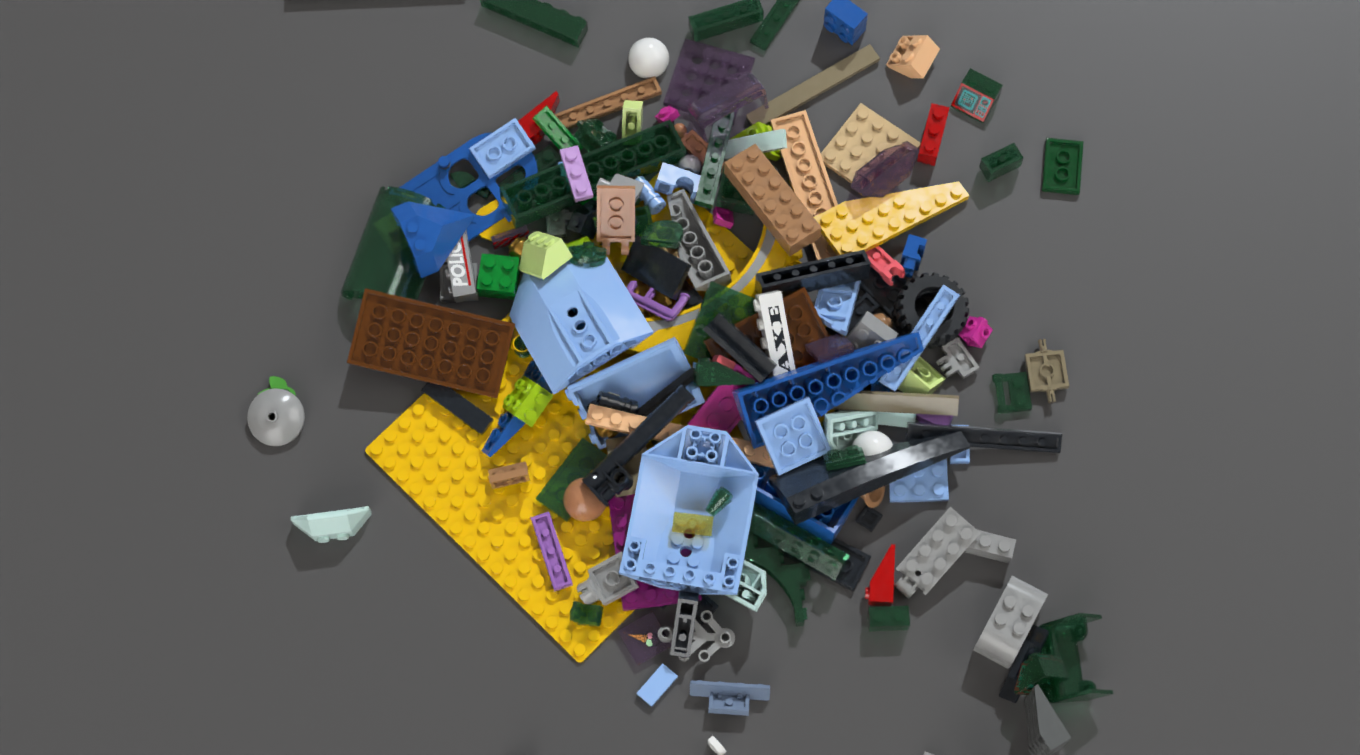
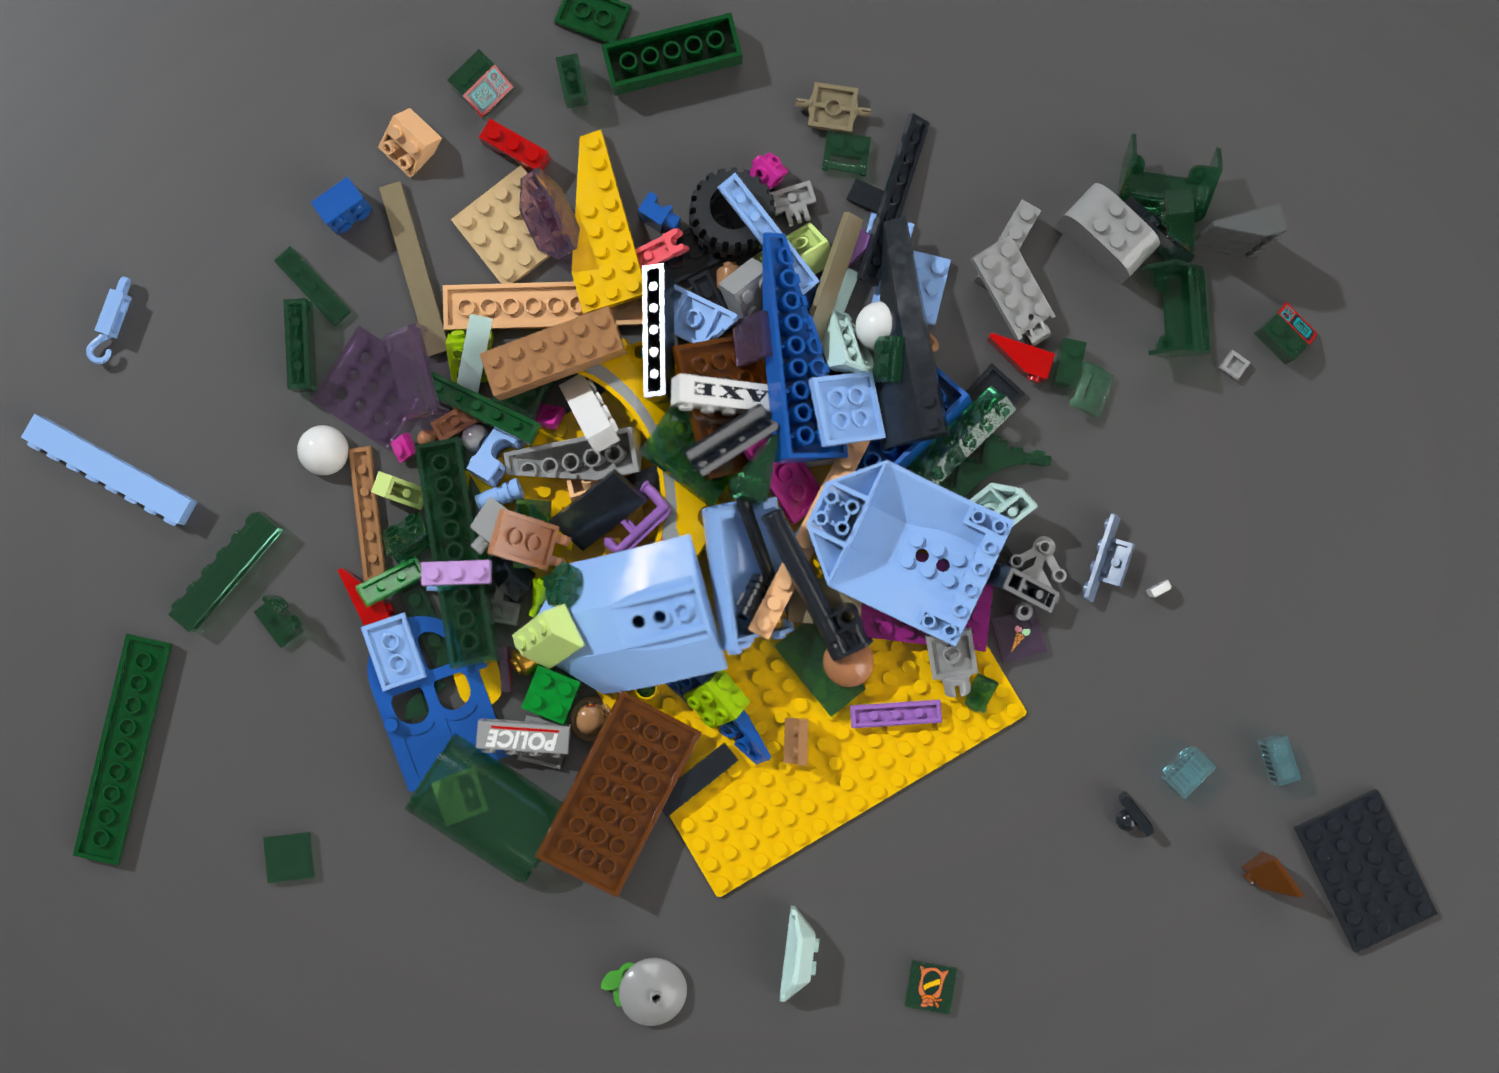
camera: 75 degrees left, 15 degrees up
blue wedge [391,201,475,278] -> none
light blue tile [637,663,678,707] -> none
clear green tile [640,220,684,249] -> none
clear yellow plate [672,512,714,536] -> none
clear green cone [705,486,733,516] -> none
coral tile [711,355,736,370] -> none
black tile [856,505,883,532] -> none
none -> clear green bracket [254,595,304,648]
none -> clear green tile [263,832,315,883]
none -> white brick [559,374,620,453]
none -> medium nougat hat [571,696,610,742]
none -> dark green brick [601,12,743,96]
none -> black tile [846,178,884,214]
none -> clear green tile [904,959,957,1014]
none -> clear green plate [1069,362,1114,418]
none -> clear green windscreen [1142,259,1211,358]

